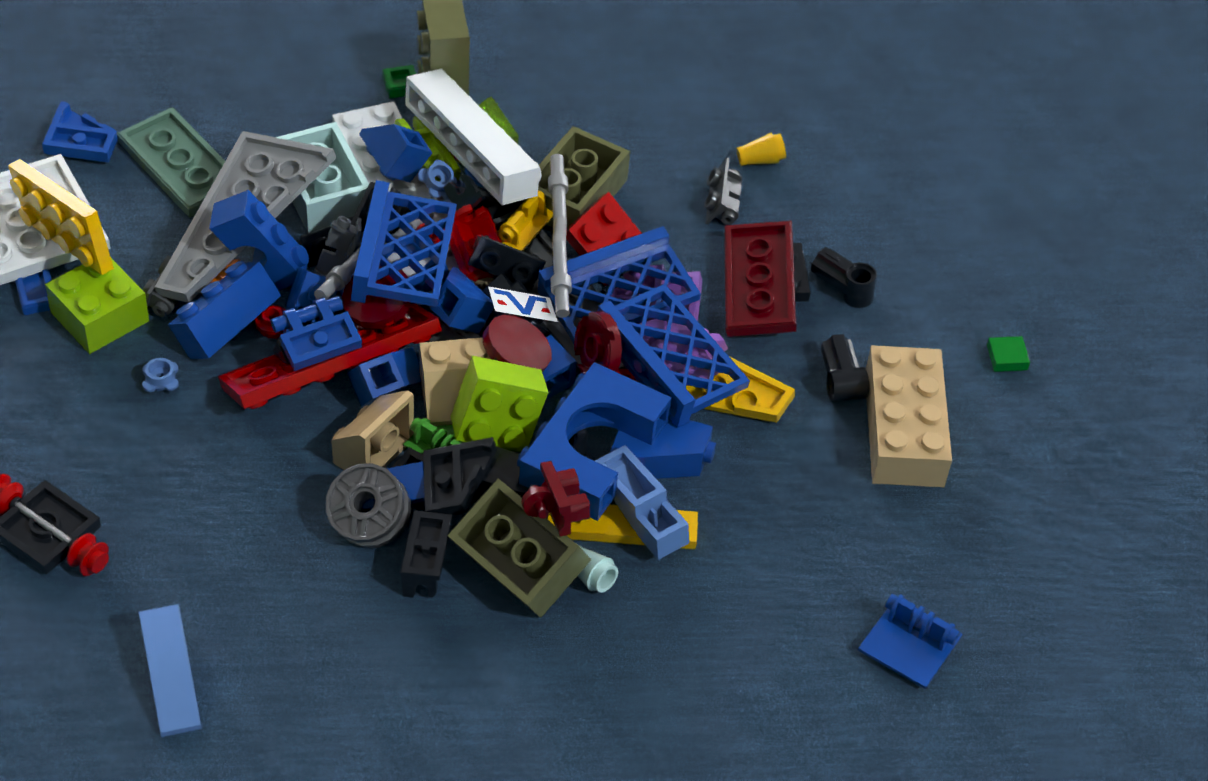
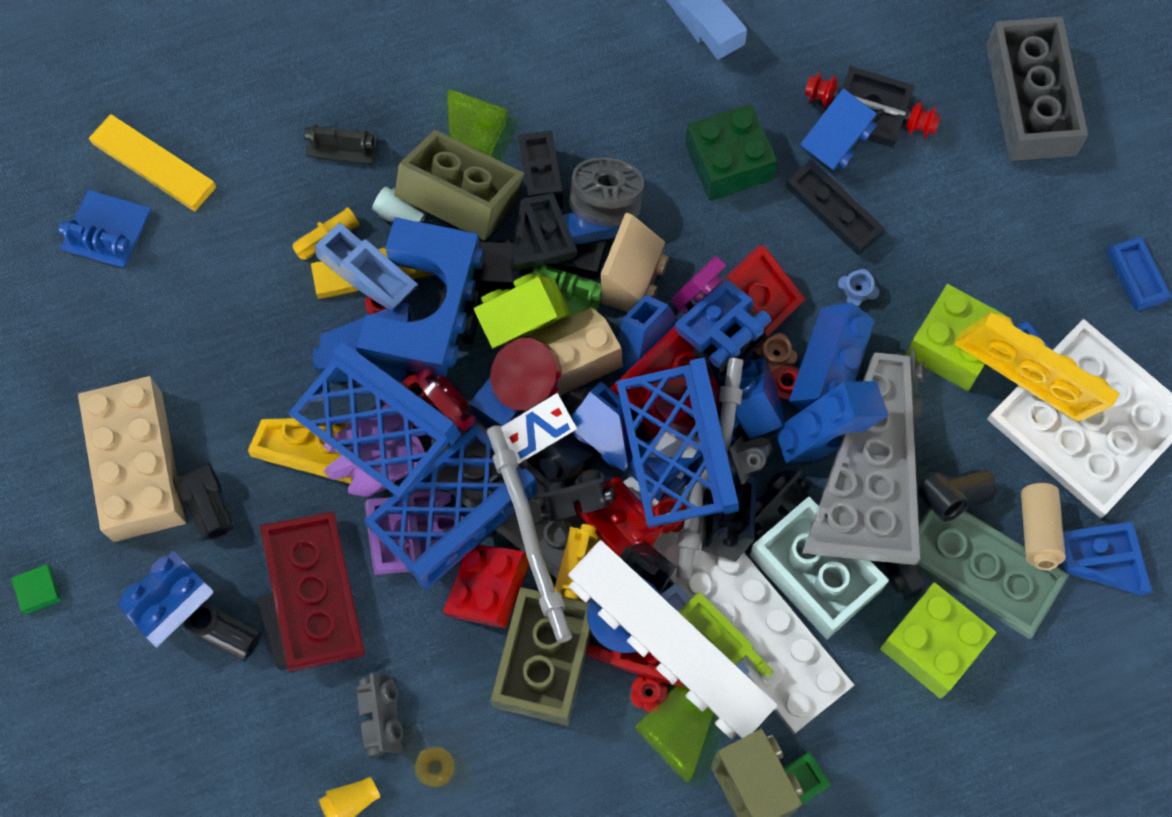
camera: 170 degrees right, 20 degrees up
blue slope [359,124,432,183] -> none
medium blue plate [418,160,457,198] -> none
dark red hips [521,461,590,537] -> none
none -> yellow tile [89,114,216,212]
none -> blue plate [117,551,214,647]
none -> yellow axle [292,207,360,261]
none -> pearl dark grey hinge [304,124,379,165]
none -> clear yellow plate [415,747,455,787]
none -> clear neon green wing [447,89,509,156]
none -> magenta hinge [671,256,726,314]
none -> dark green brick [685,104,777,201]
none -> nougat plate [755,333,798,373]
none -> black plate [785,160,885,255]
none -> blue brick [800,88,877,172]
none -> lime brick [880,582,997,699]
none -> black piece [918,469,997,522]
none -> tan brick [1021,483,1066,570]

